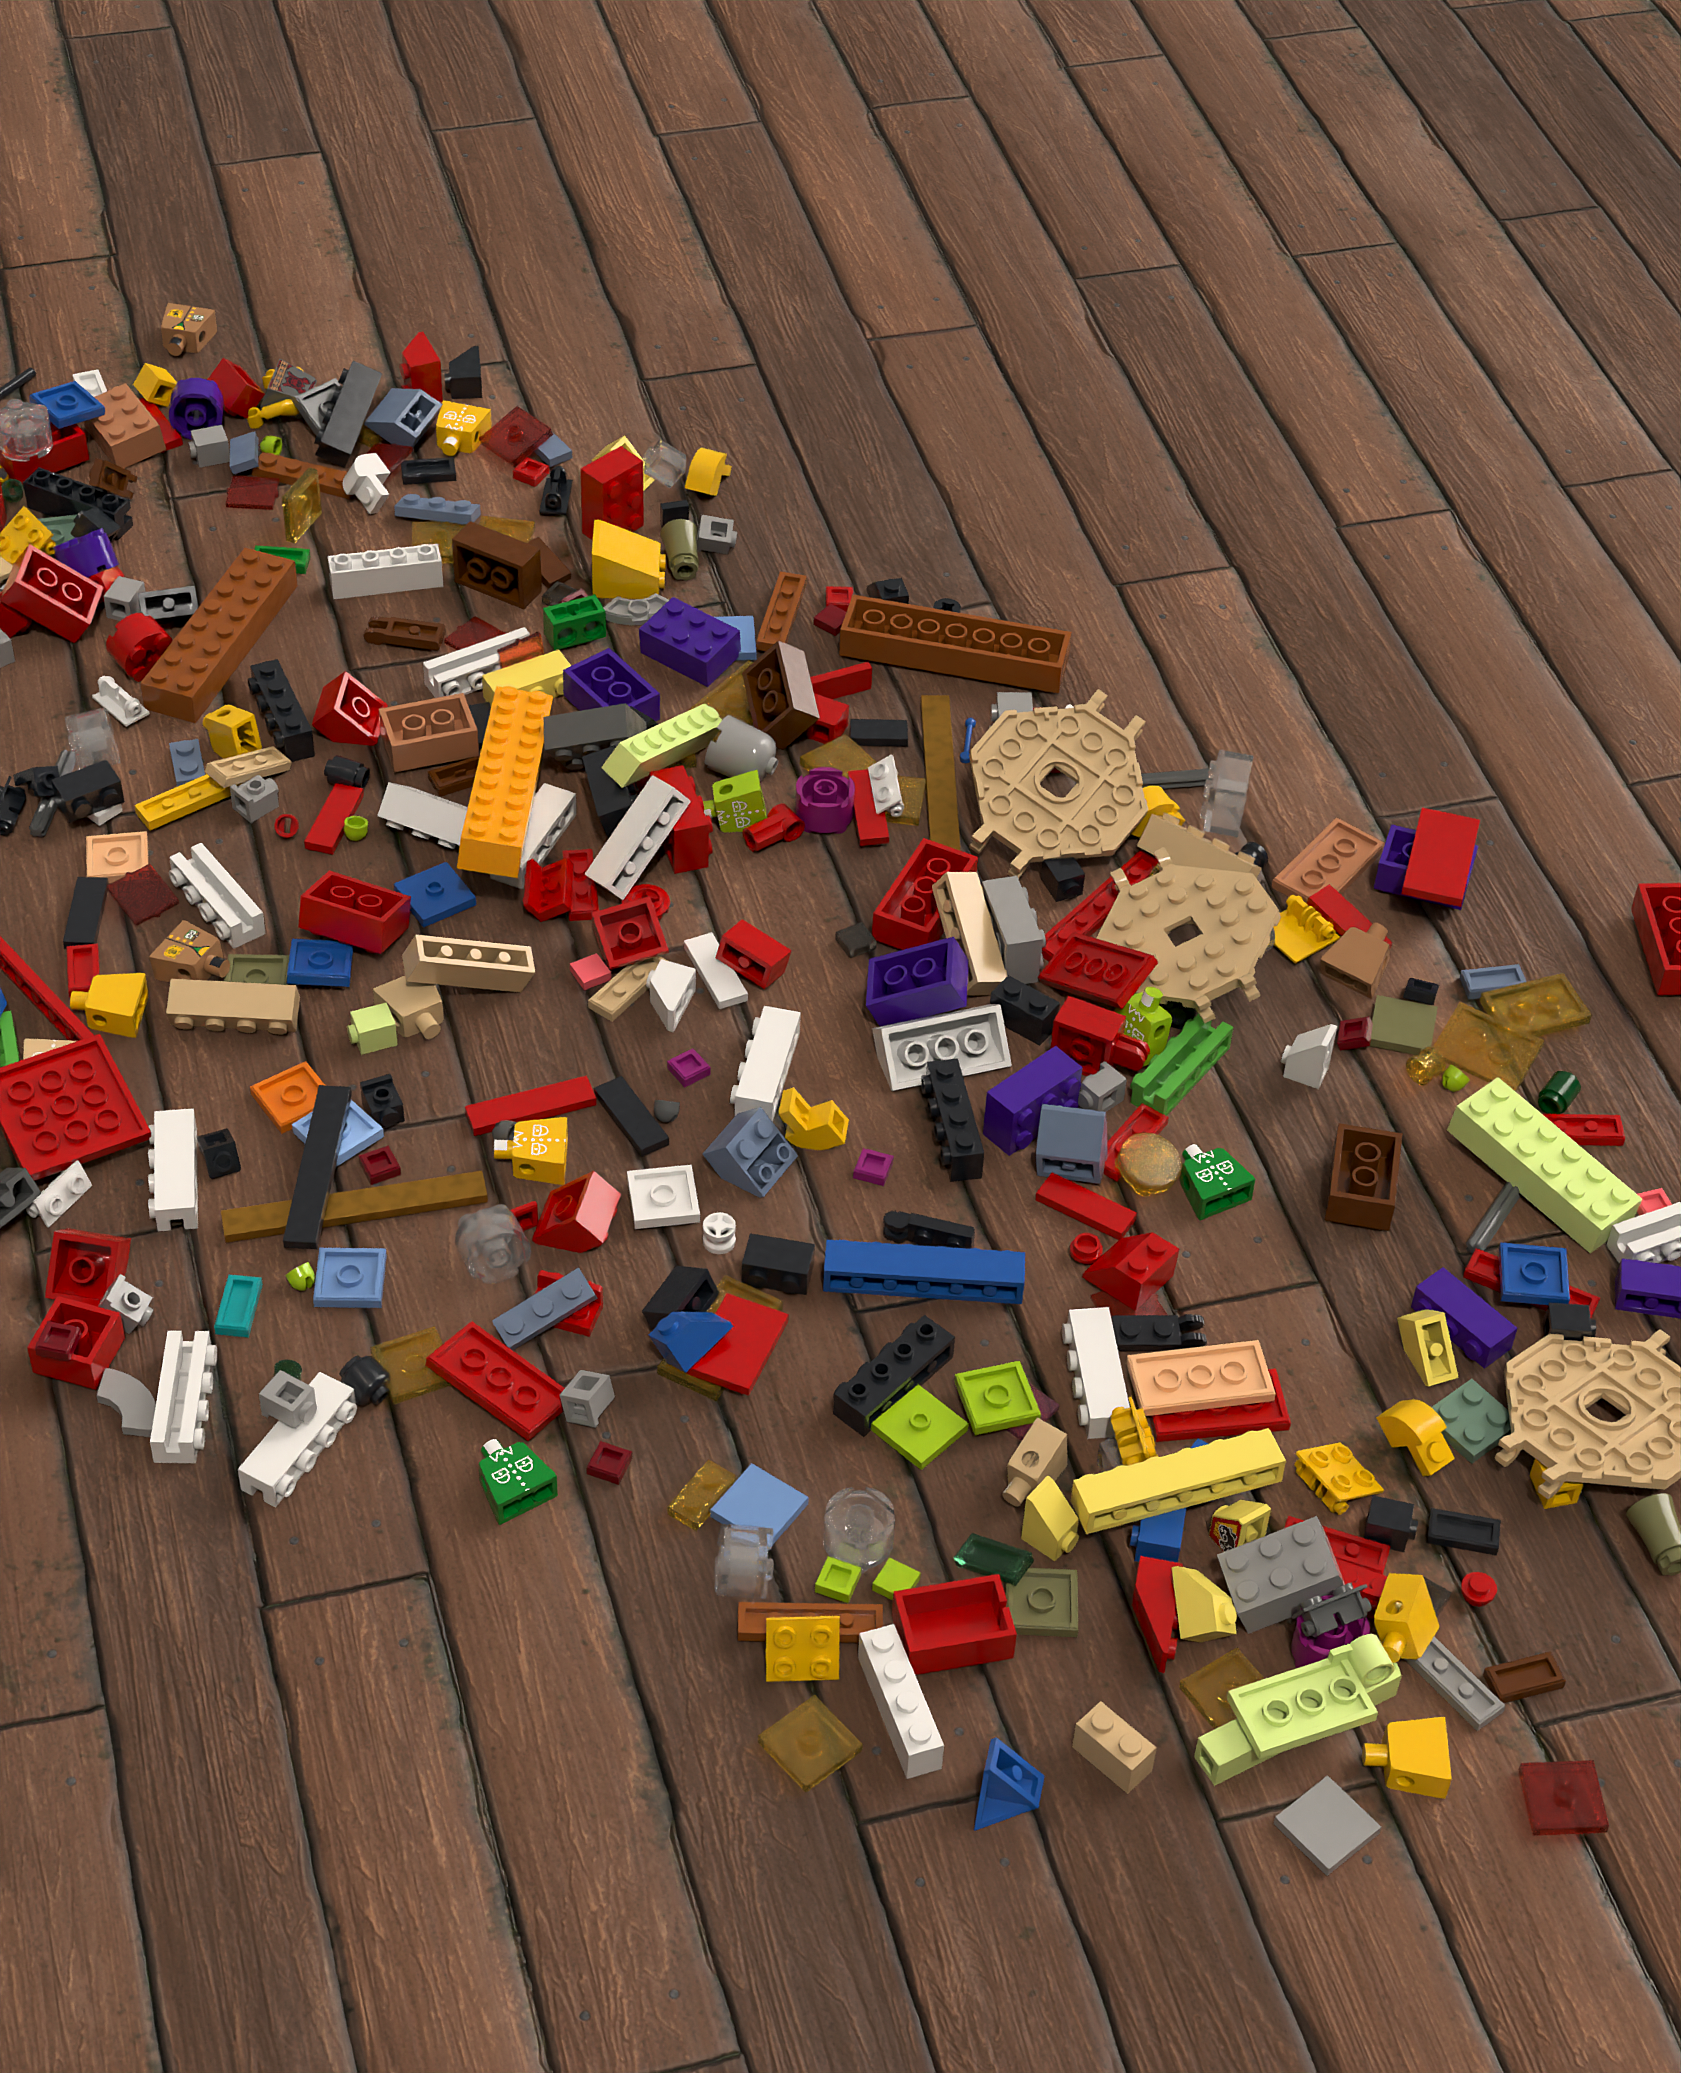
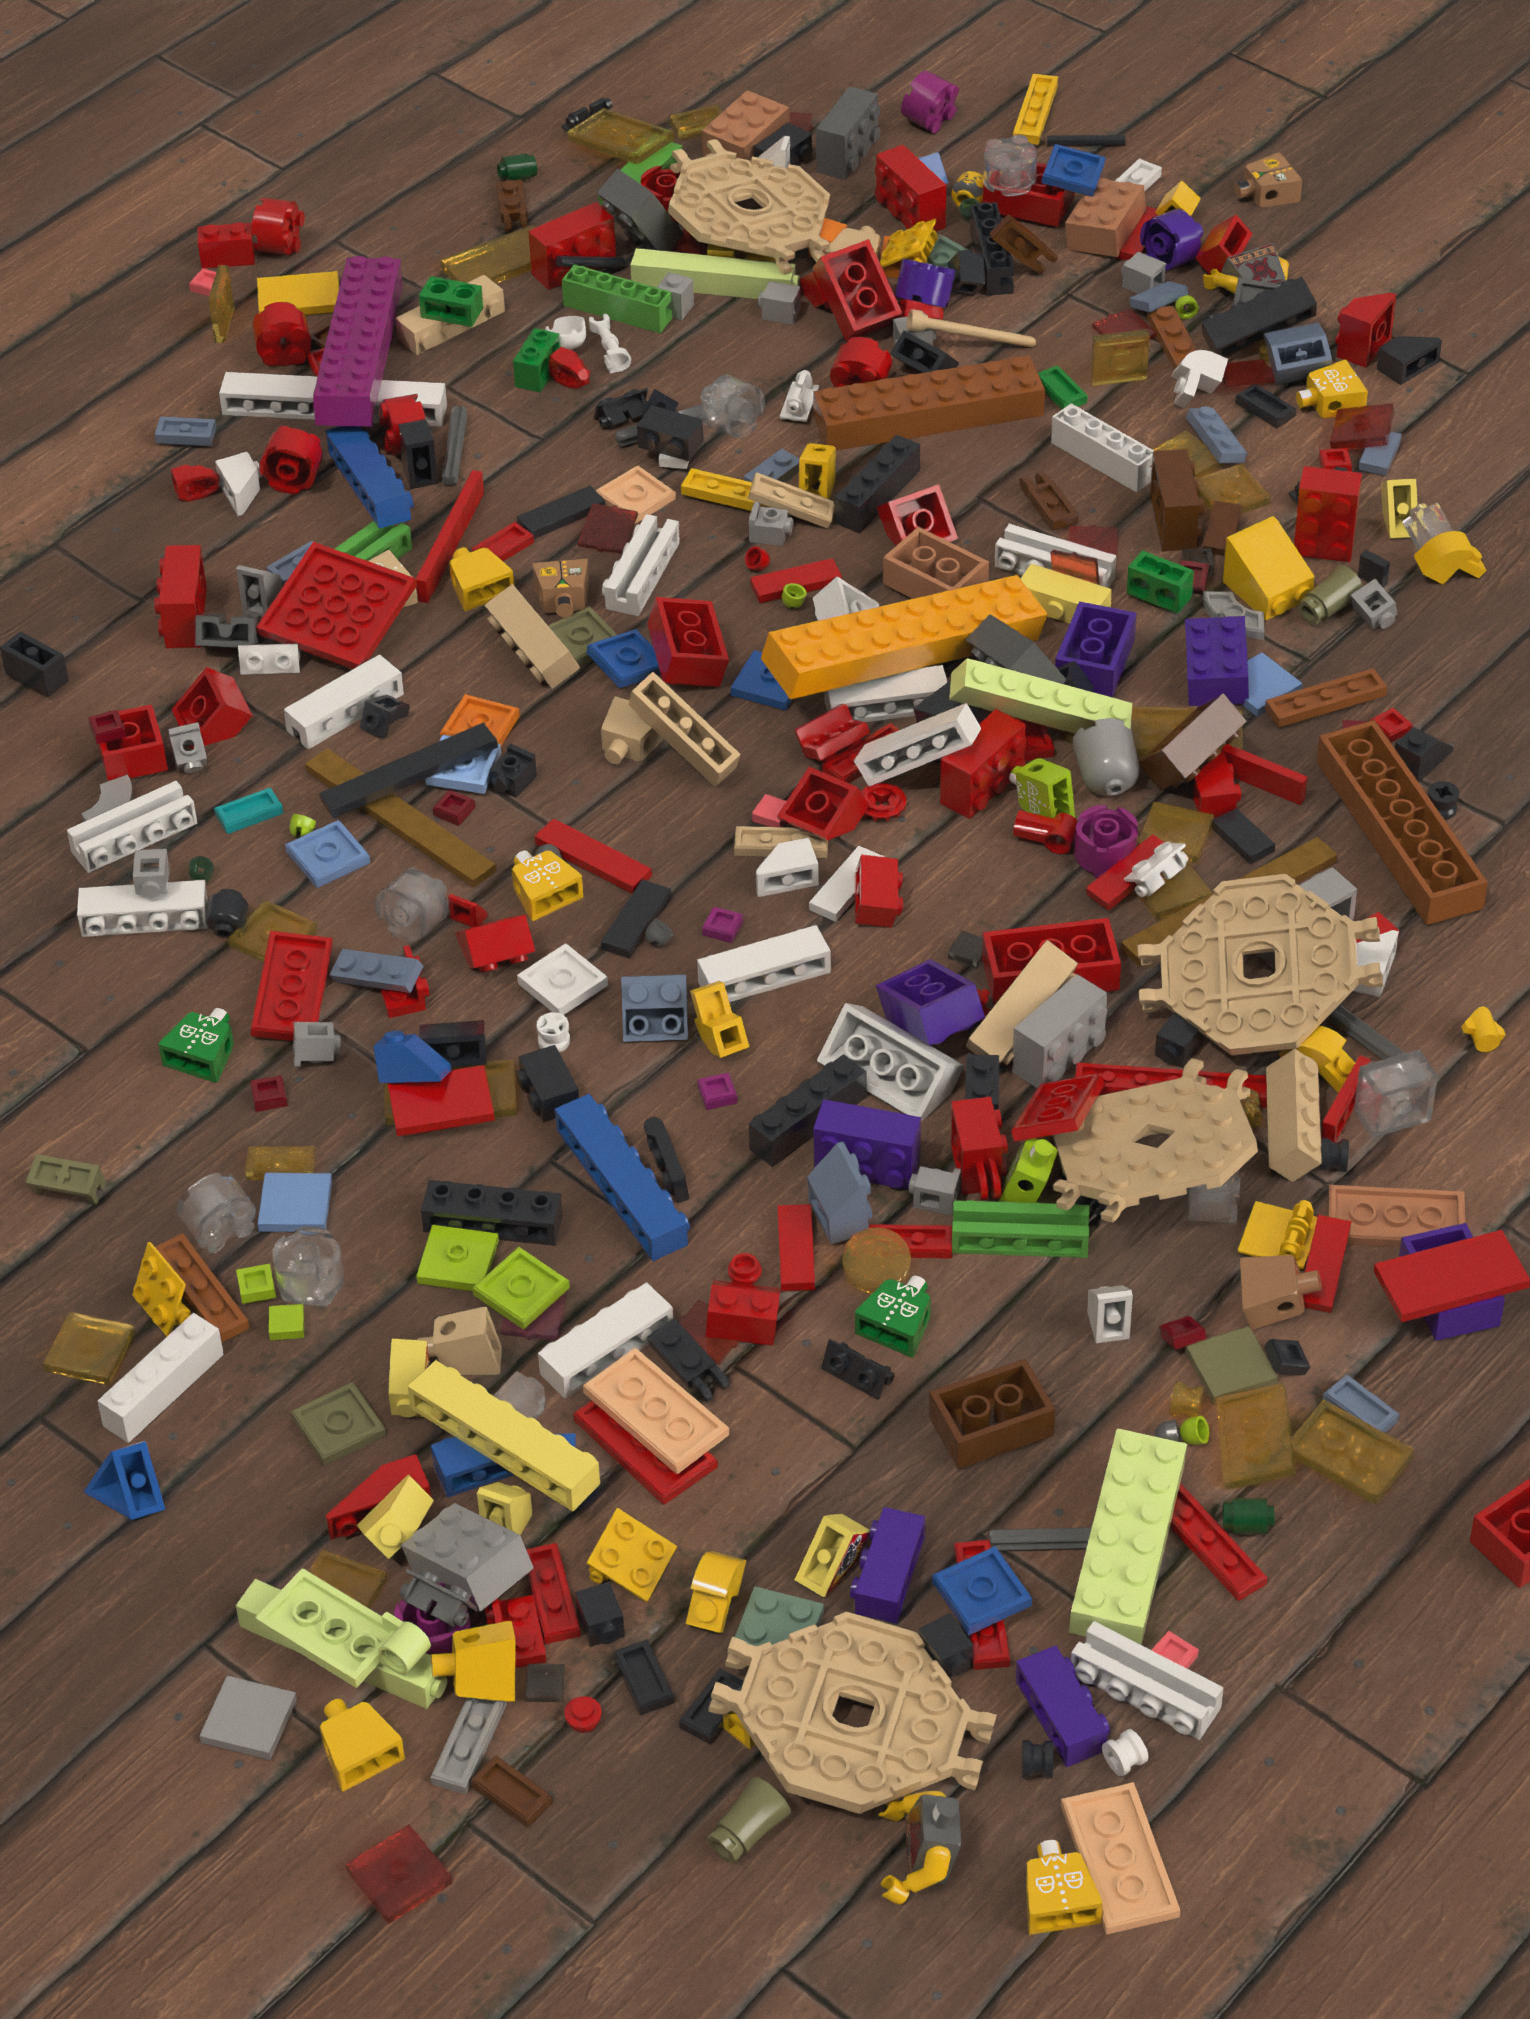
camera: 60 degrees right, 0 degrees up
black brick [324,755,370,790] -> none
yellowish green brick [347,1002,397,1055] -> none
red piece [892,1574,1017,1675] -> none
clear green tile [954,1533,1034,1586] -> none
tan brick [1072,1701,1157,1794] -> none
yellow hinge [1110,1397,1158,1466] -> none
none -> olive hinge [26,1154,106,1204]
none -> black tile [679,1668,744,1745]
none -> black hinge [821,1339,895,1400]
none -> tan piece [907,309,1036,348]
none -> flat silver hinge [1154,1419,1181,1442]
none -> red tile [1321,1055,1371,1142]
none -> yellow piece [1461,1006,1506,1052]

